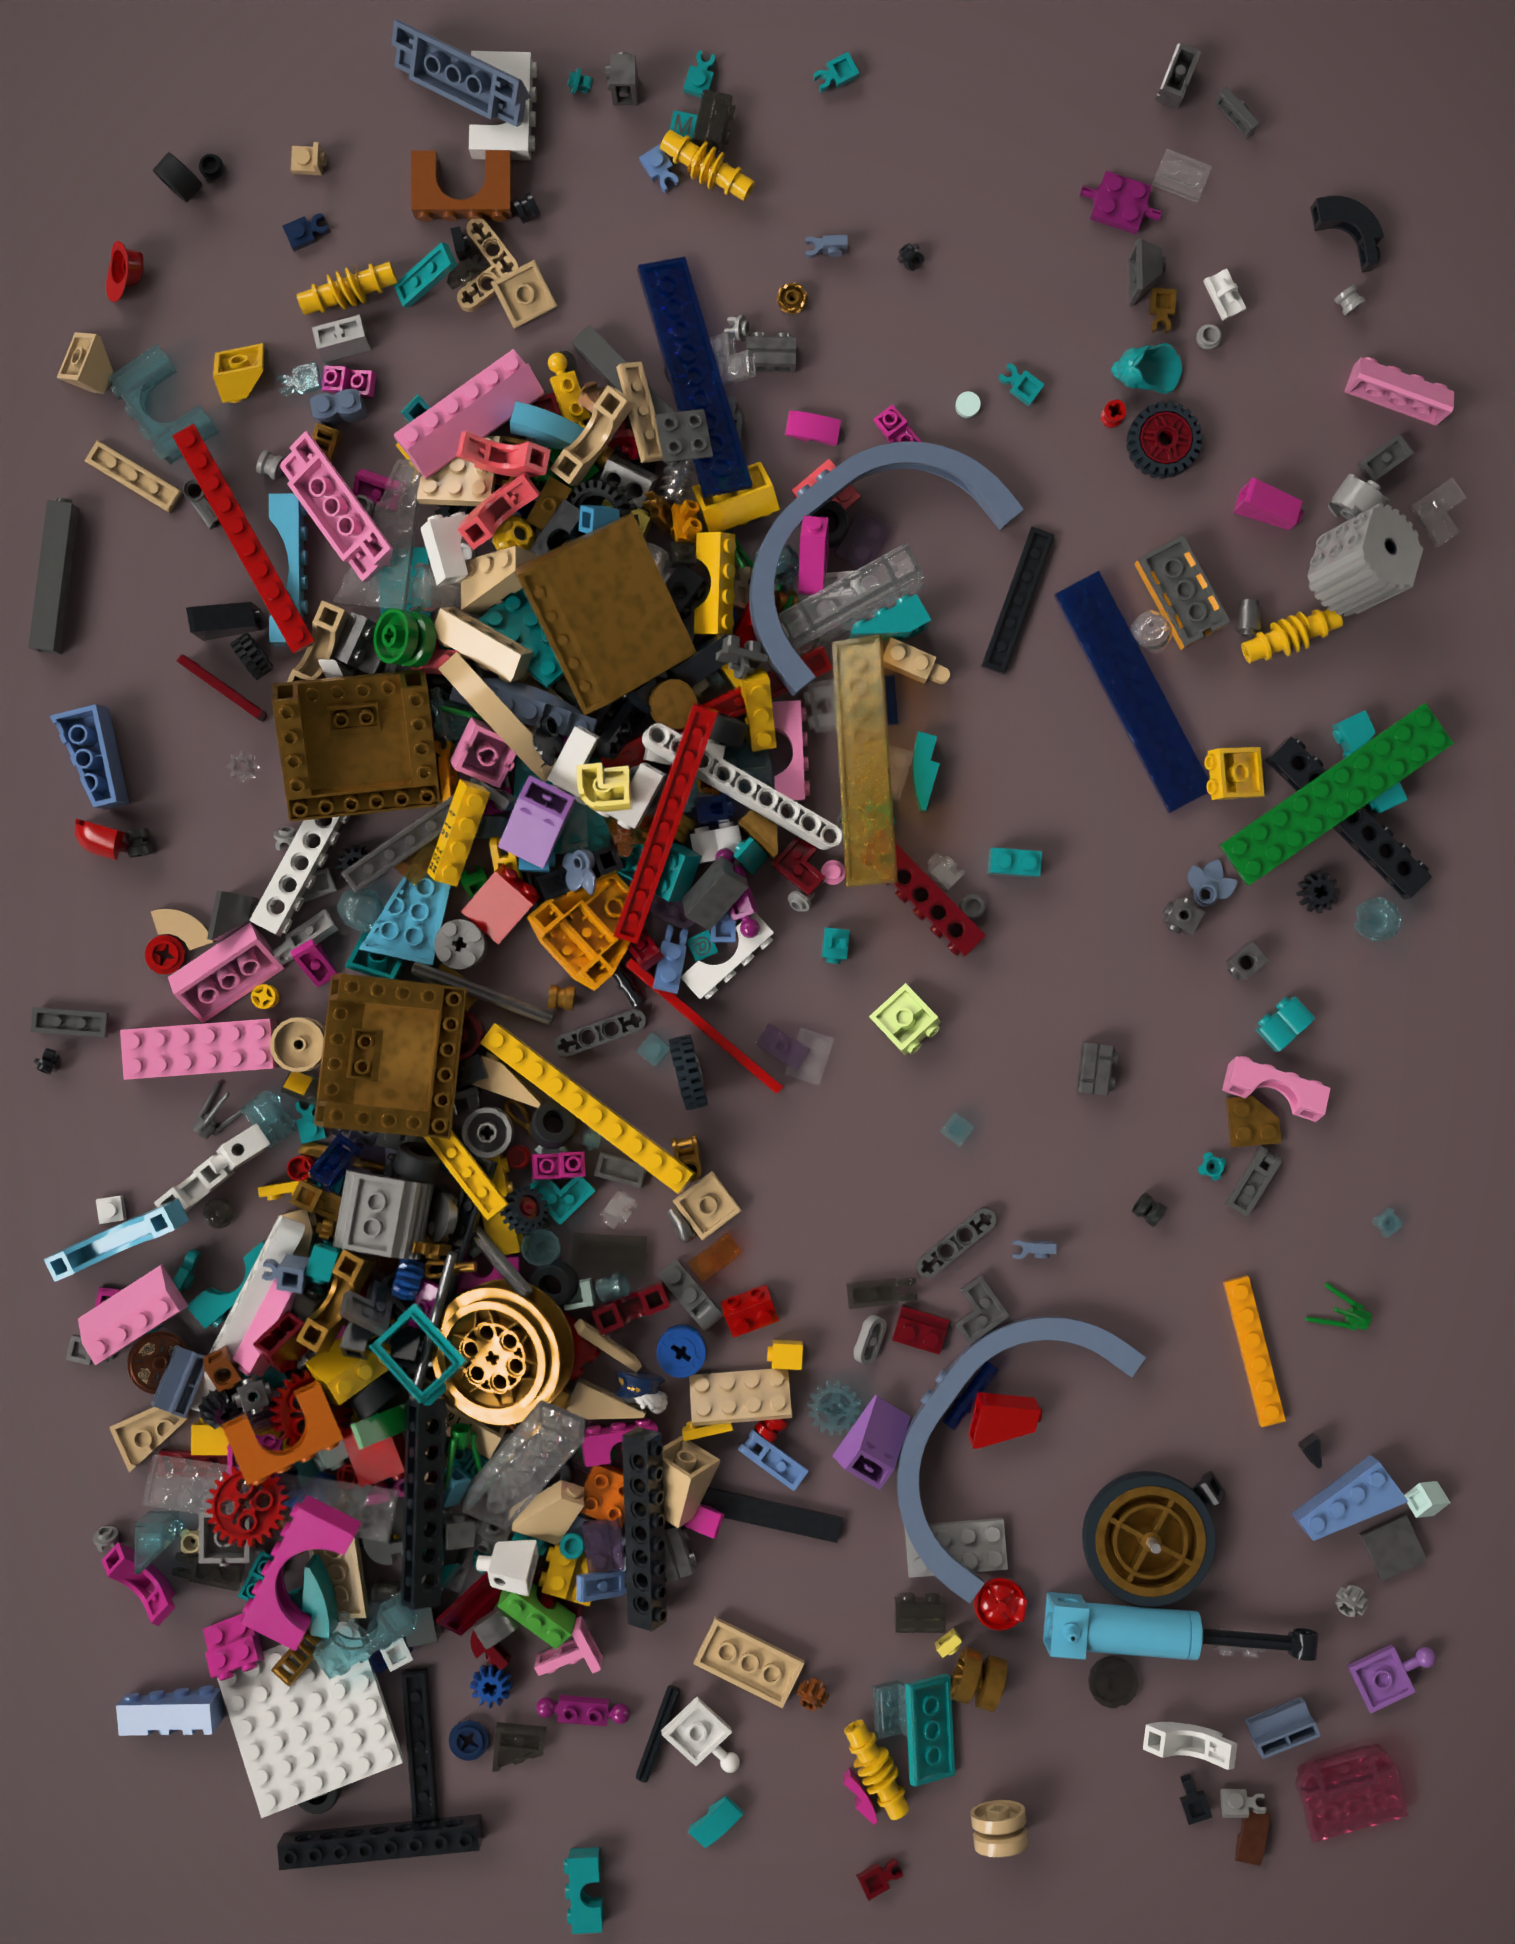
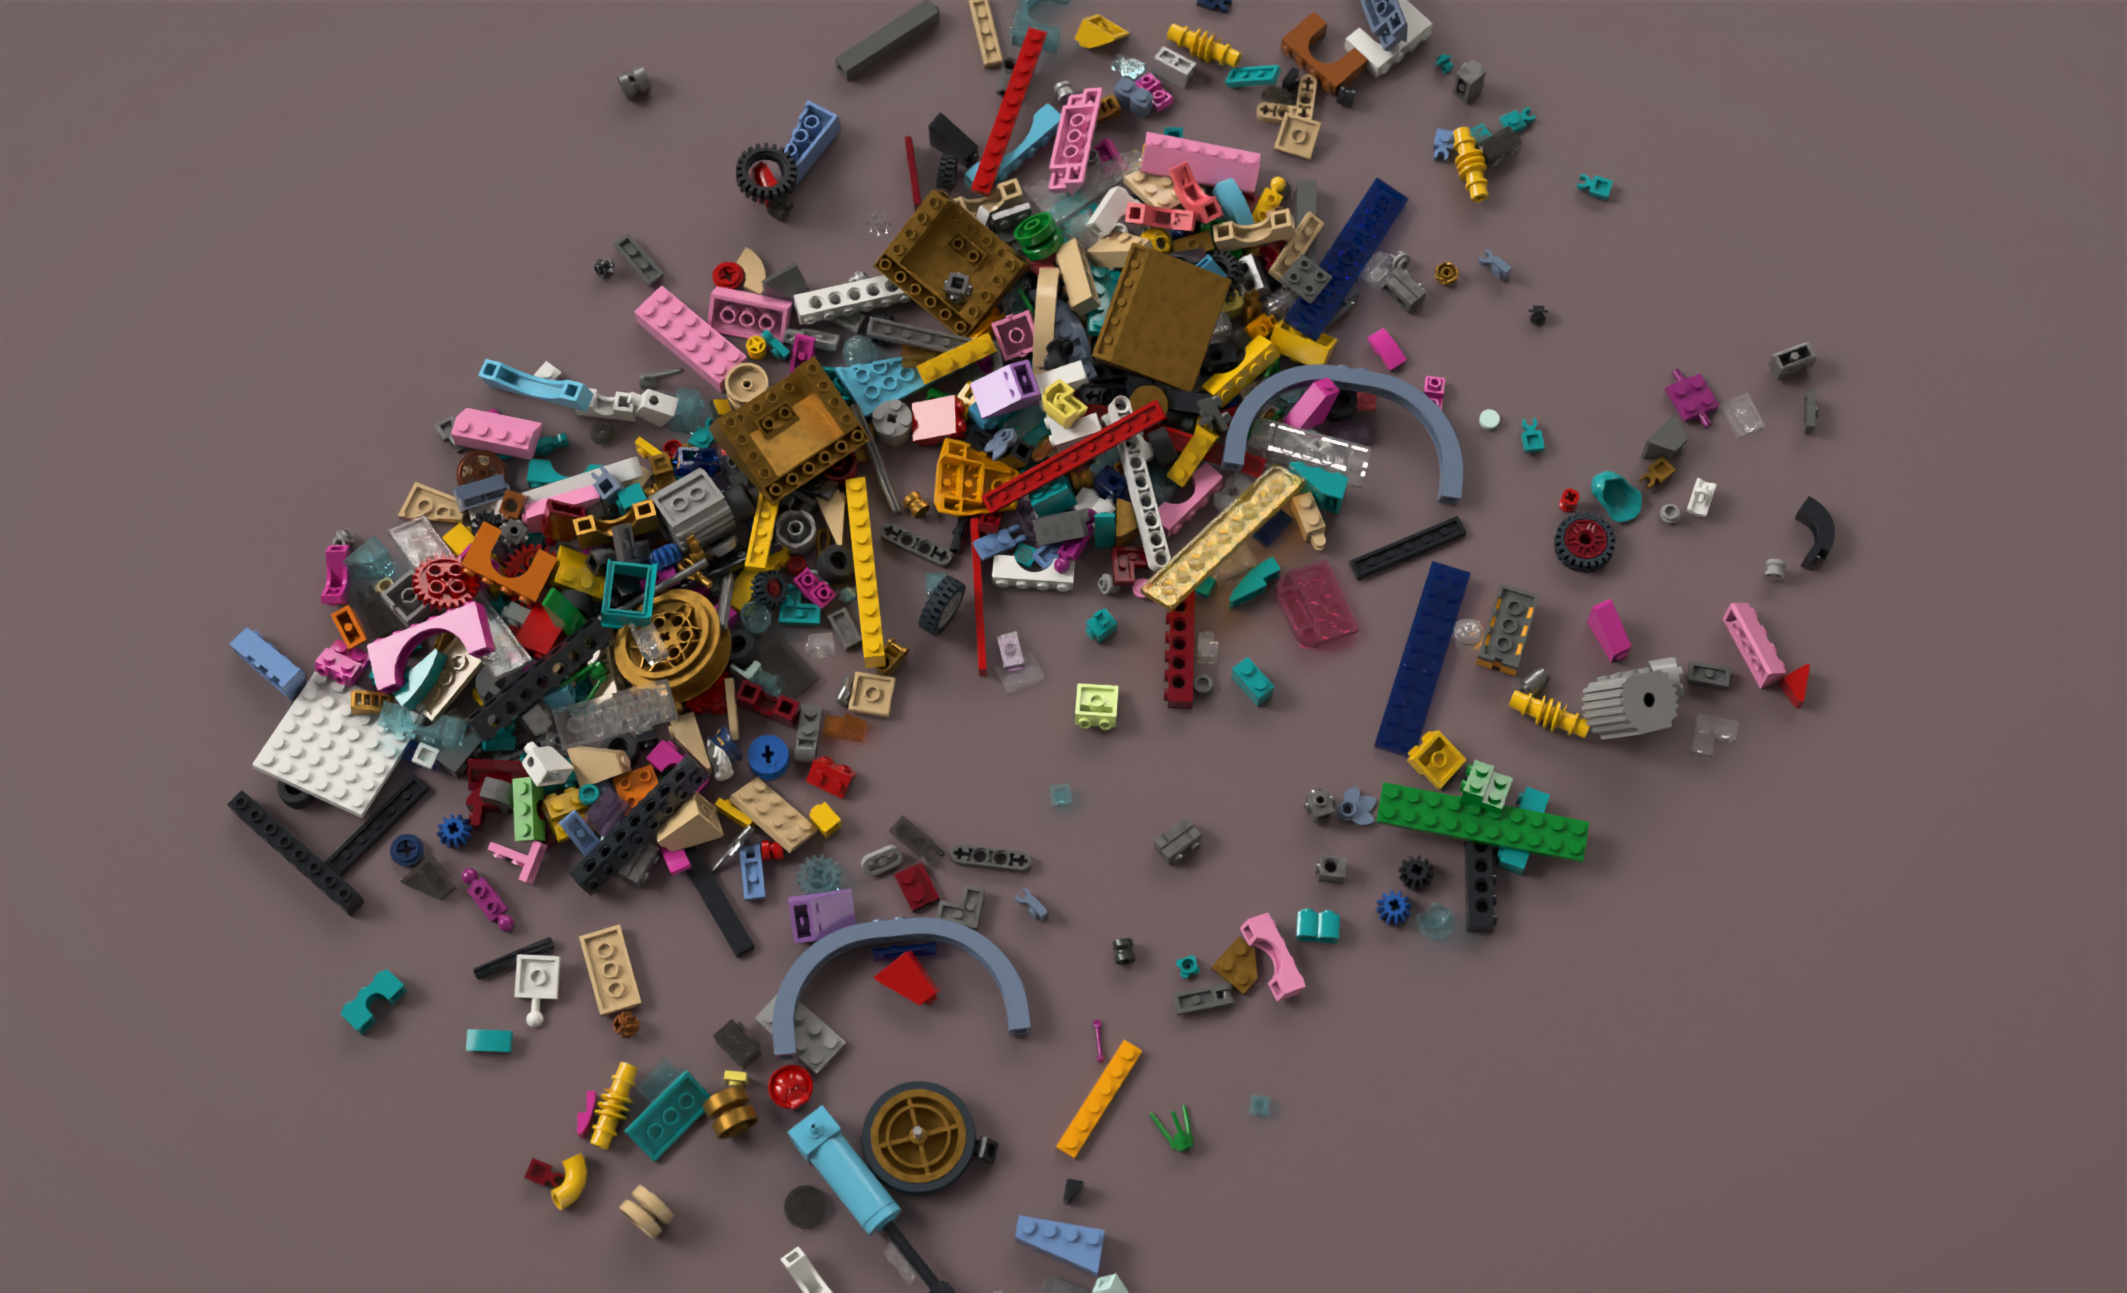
camera: 50 degrees right, 20 degrees down
none -> orange slope [330,605,367,650]
none -> yellow cylinder [551,1153,587,1210]
none -> clear panel [629,623,669,666]
none -> flat silver piece [710,824,755,873]
none -> black tyre [736,143,797,204]
none -> teal plate [761,329,790,362]
none -> flat silver brick [943,272,973,303]
none -> magenta hinge [1093,1019,1105,1063]
none -> clear pink plate [1275,560,1359,648]
none -> blue gear [1376,890,1412,926]
none -> plate [1459,760,1513,814]
none -> red slope [1779,664,1810,709]

